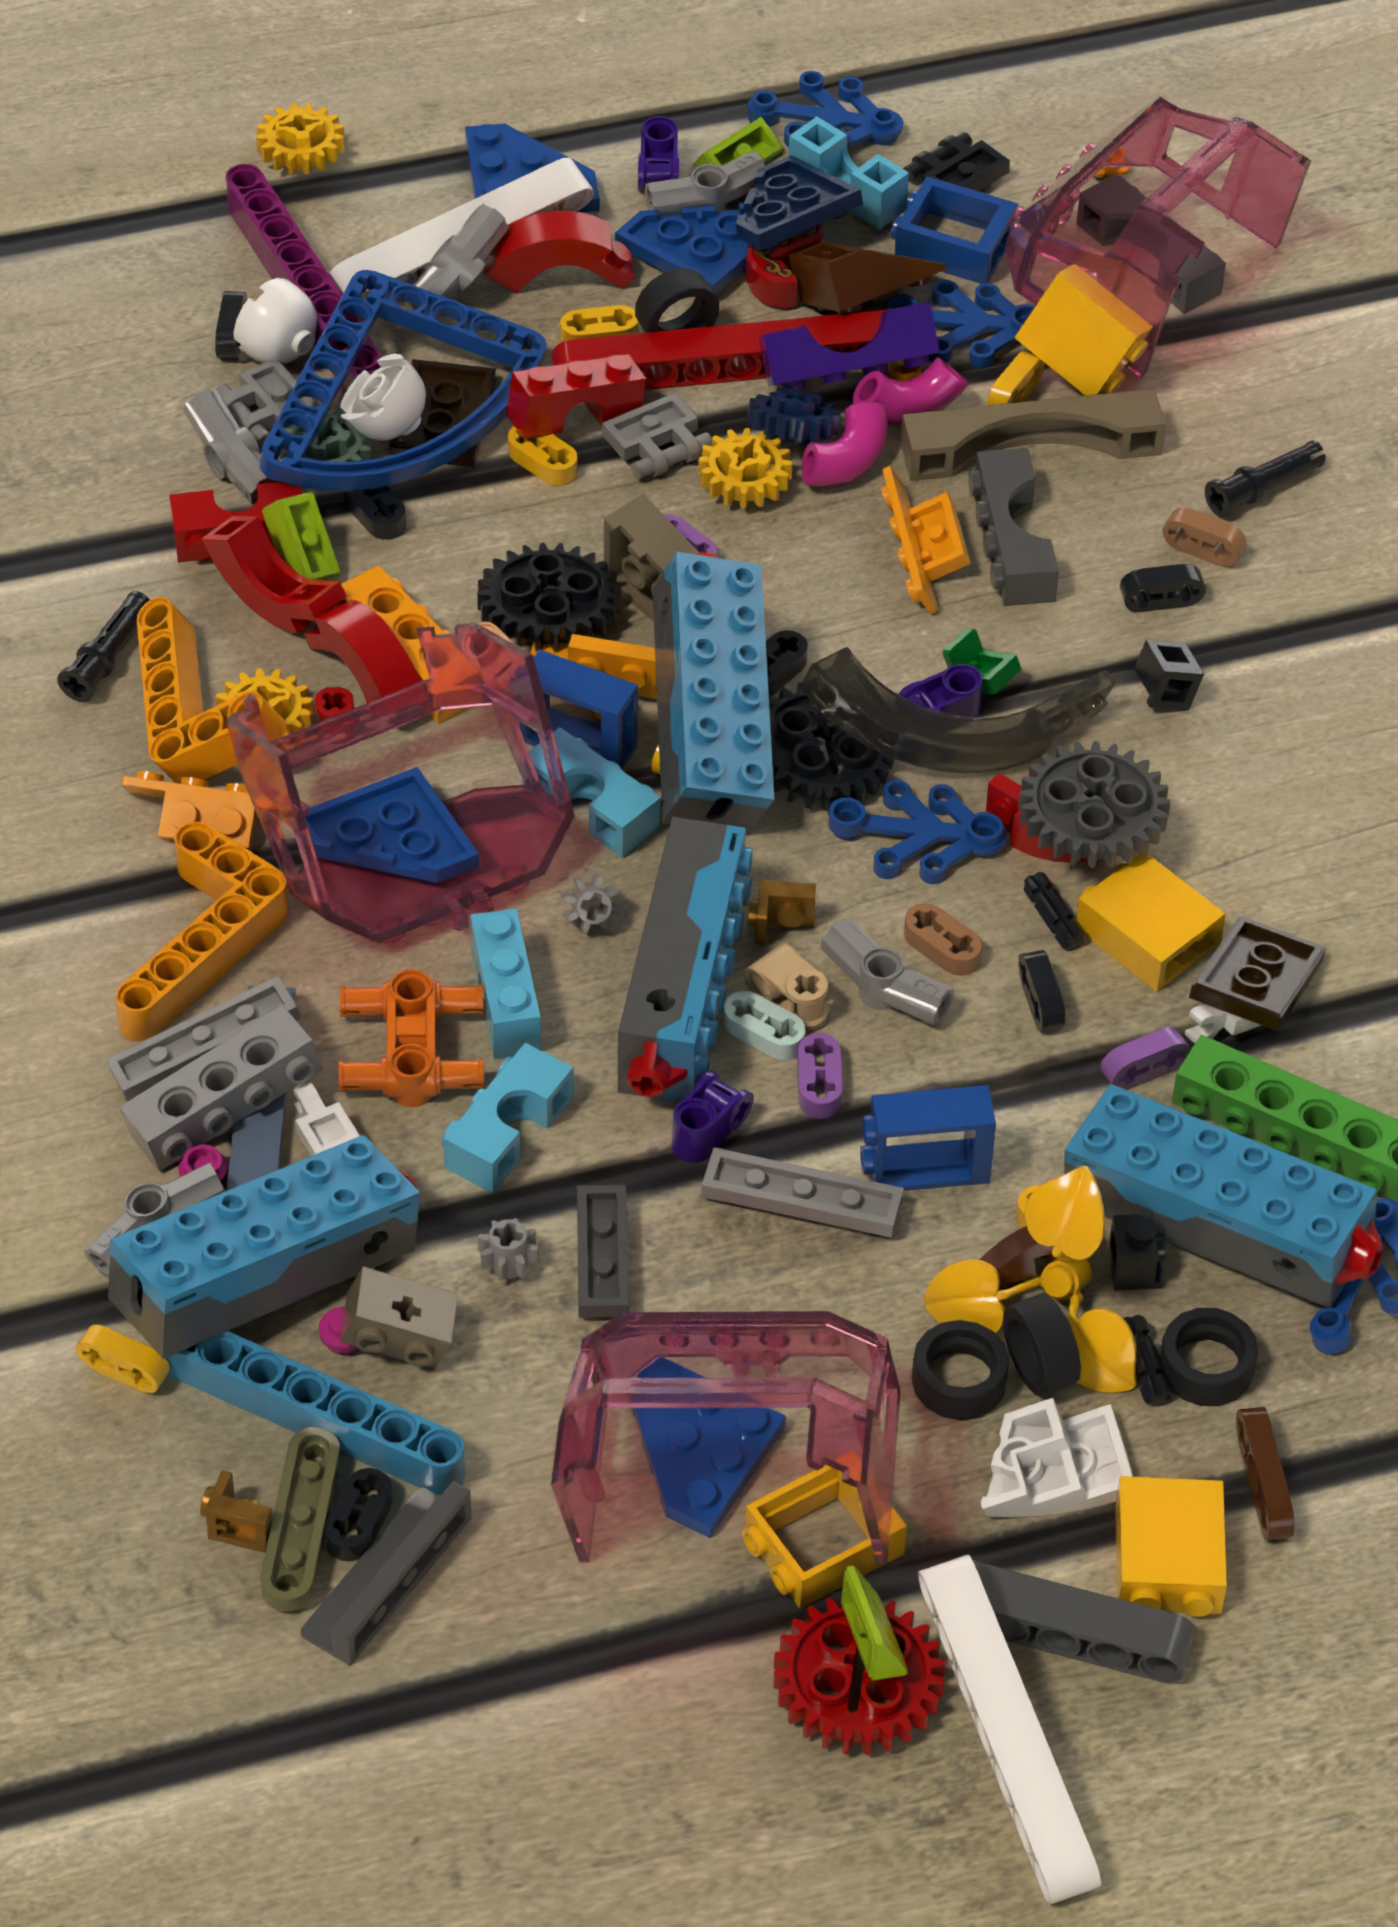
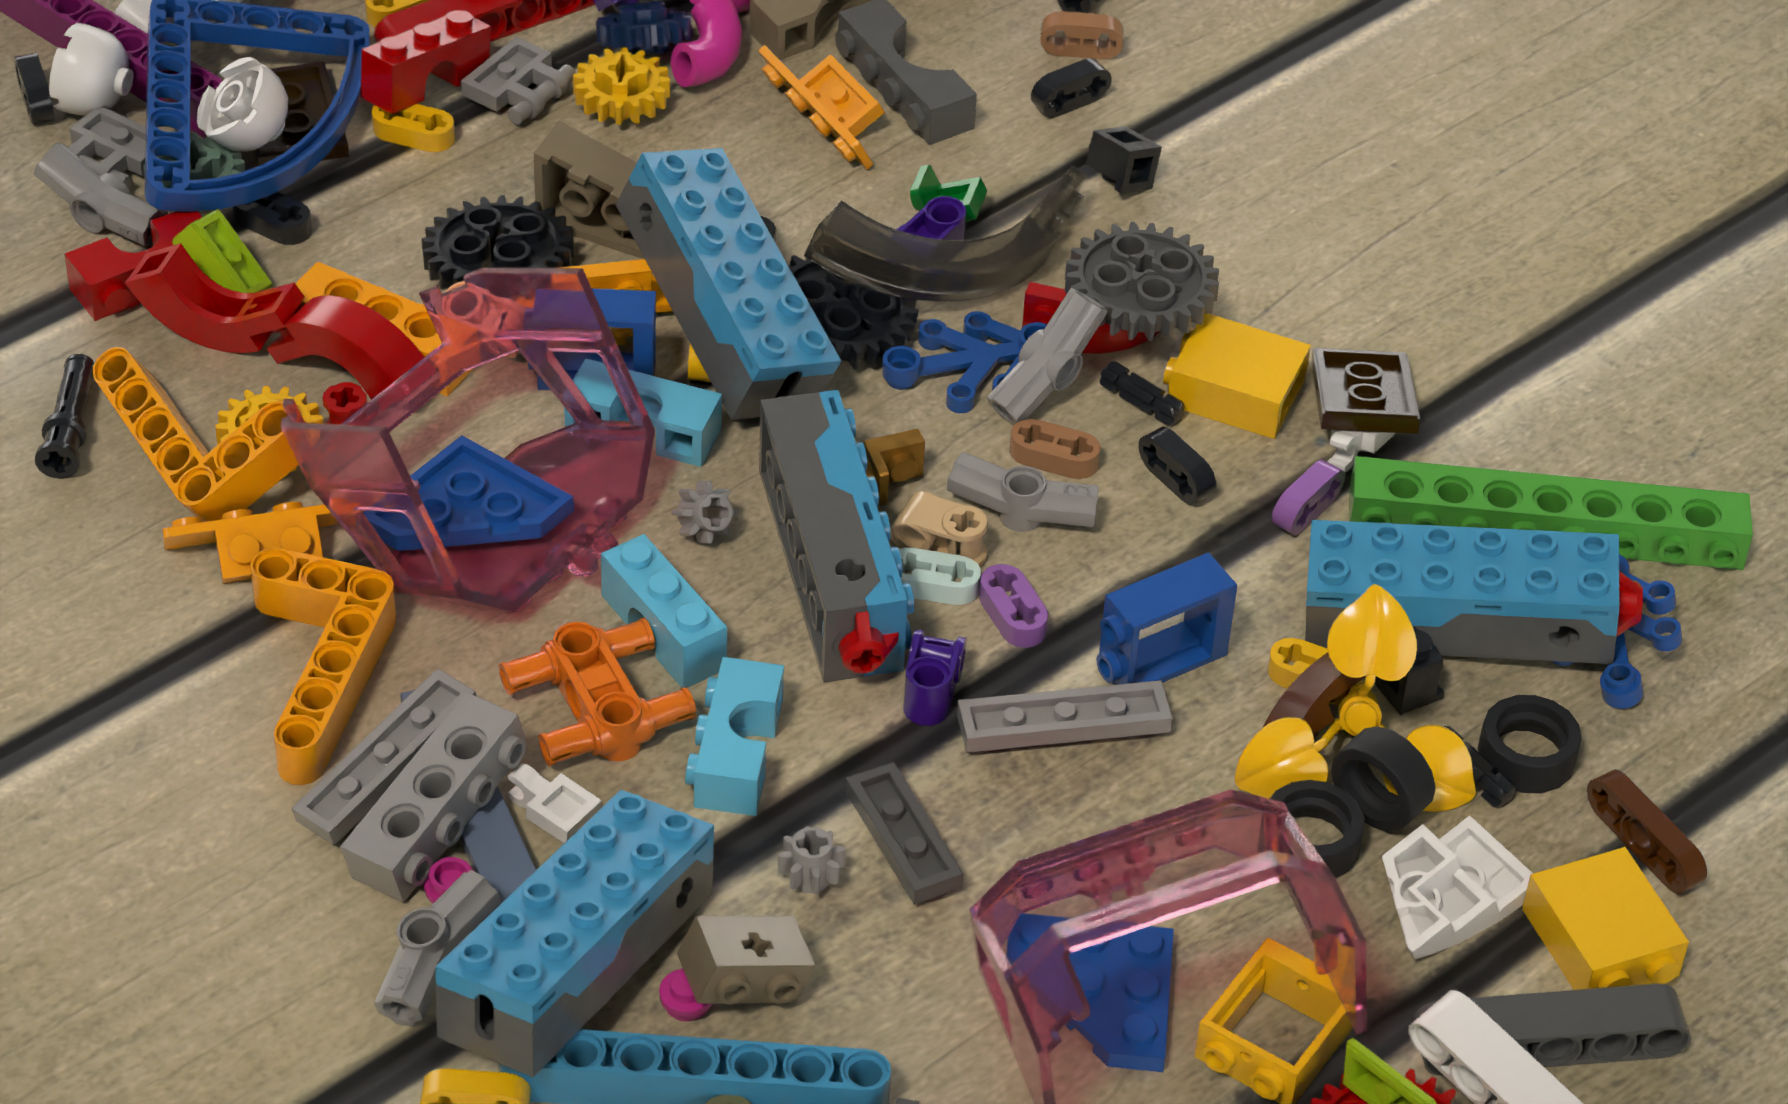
camera: 25 degrees left, 5 degrees down
none -> light grey piece [987,288,1108,425]

